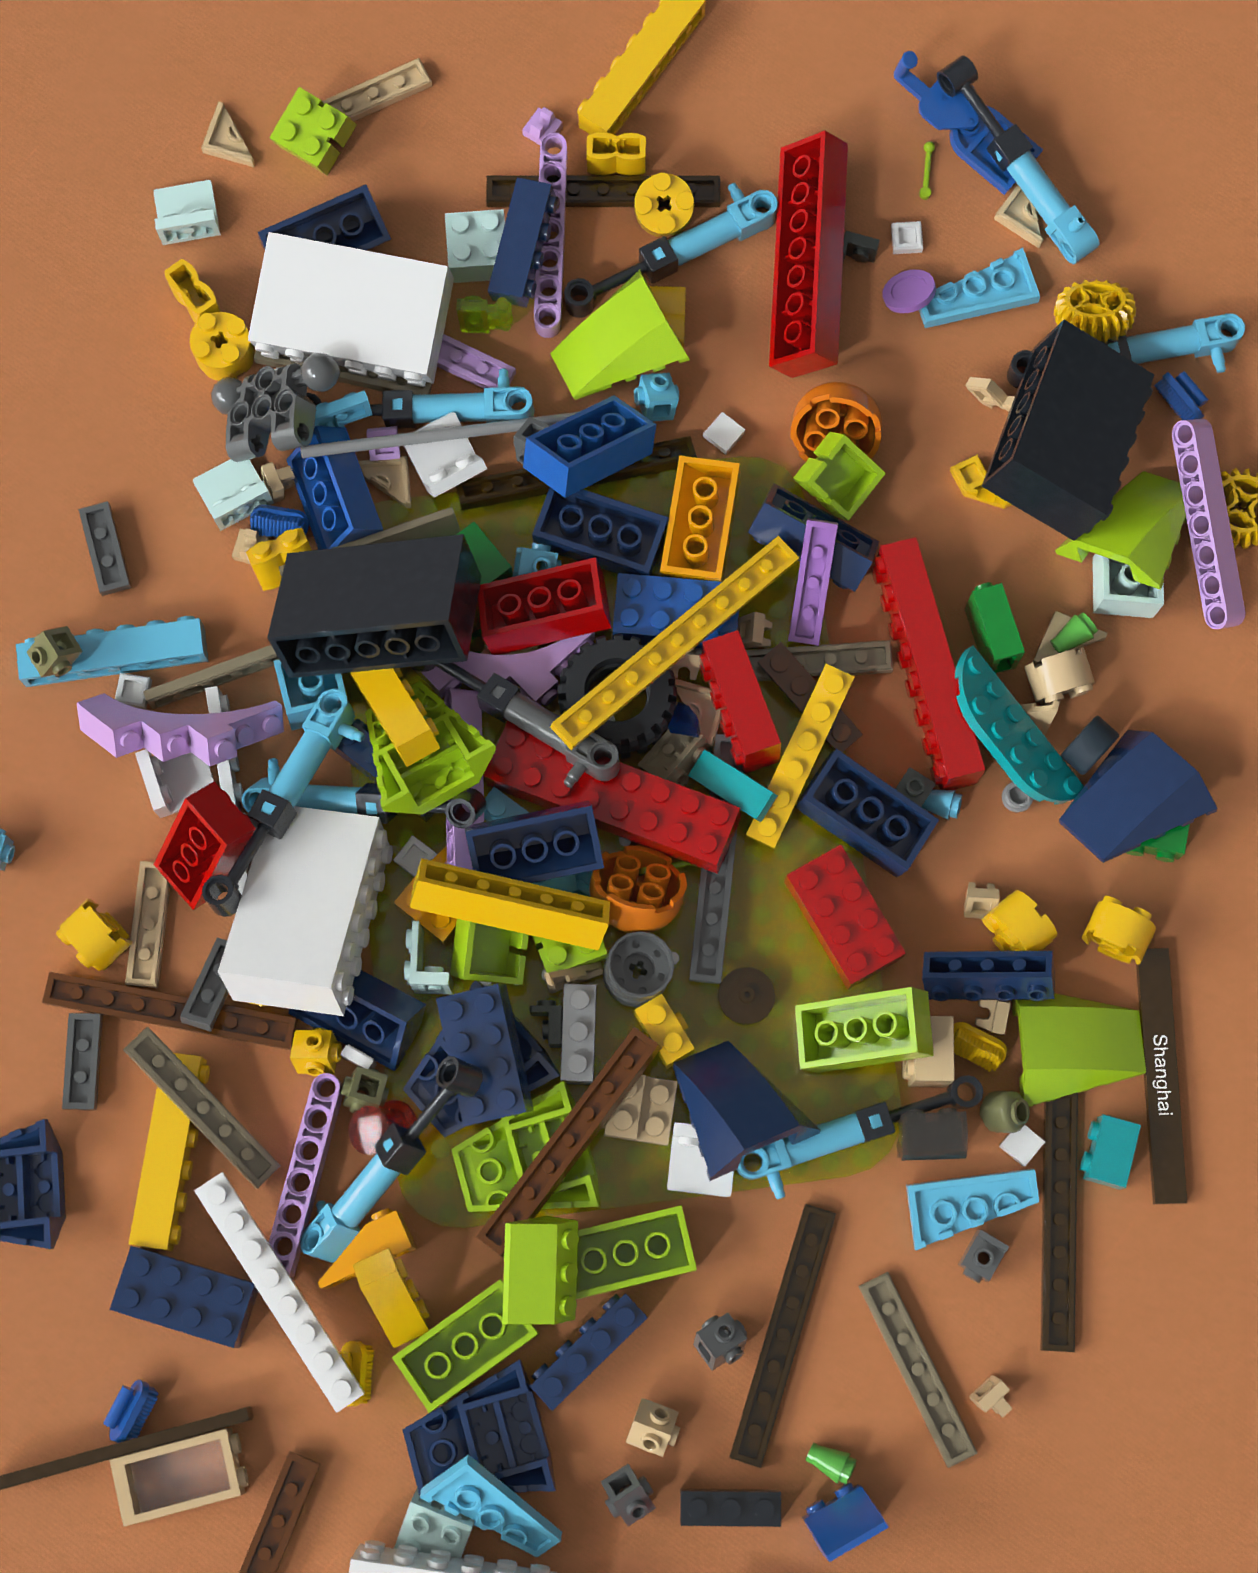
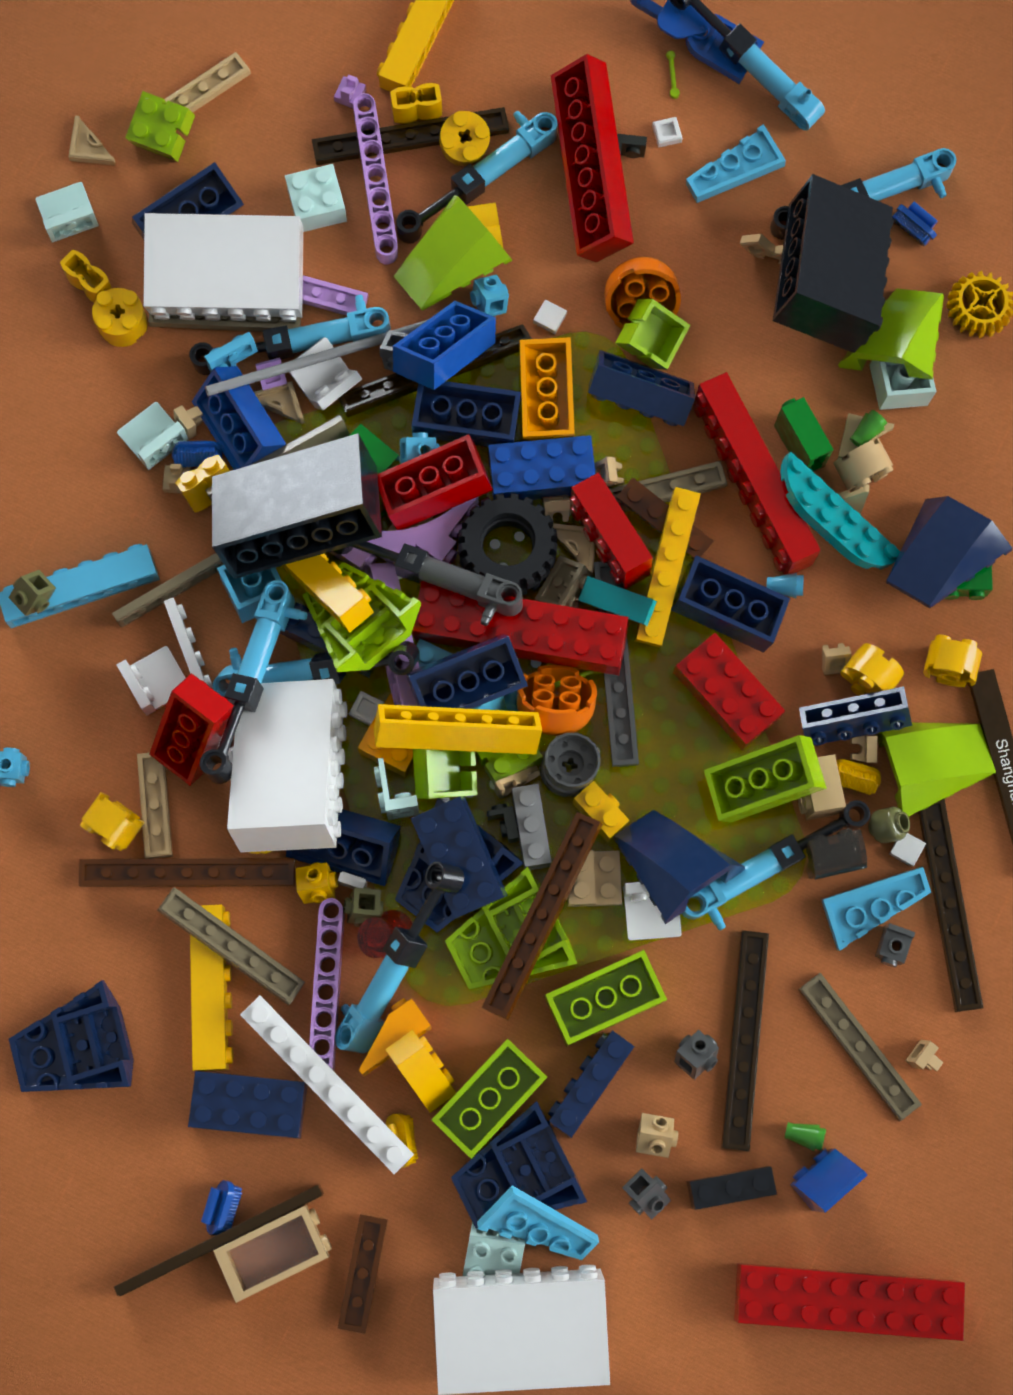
camera: 15 degrees left, 0 degrees up
dark grey plate [62,1013,103,1110] -> none
lavender arch [77,693,284,766] -> none
dark grey plate [78,501,132,596] -> none
white tile [115,673,152,709] -> none
dark grey plate [180,937,229,1032] -> none
dark grey connector [211,353,340,462] -> none
clear neon green plate [456,296,514,334] -> none
dark blue brick [487,178,558,308] -> none
lime slope [502,1216,579,1324] -> none
yellow plate [550,535,799,750] -> none
clear blue tile [668,702,700,738] -> none
dark brown piece [718,967,775,1025] -> none
medium lavender plate [788,518,838,646] -> none
medium lavender piece [882,269,936,313] -> none
pearl dark grey bracket [895,767,935,807] -> none
yellow tile [950,455,1012,509] -> none
tan tile [994,185,1043,248] -> none
light grey plate [1002,782,1033,813] -> none
yellow gear [1054,279,1136,343] -> none
black wheel [1061,716,1119,775] -> none
teal brick [1080,1114,1141,1190] -> none
lavender beam [1172,419,1245,629] -> none

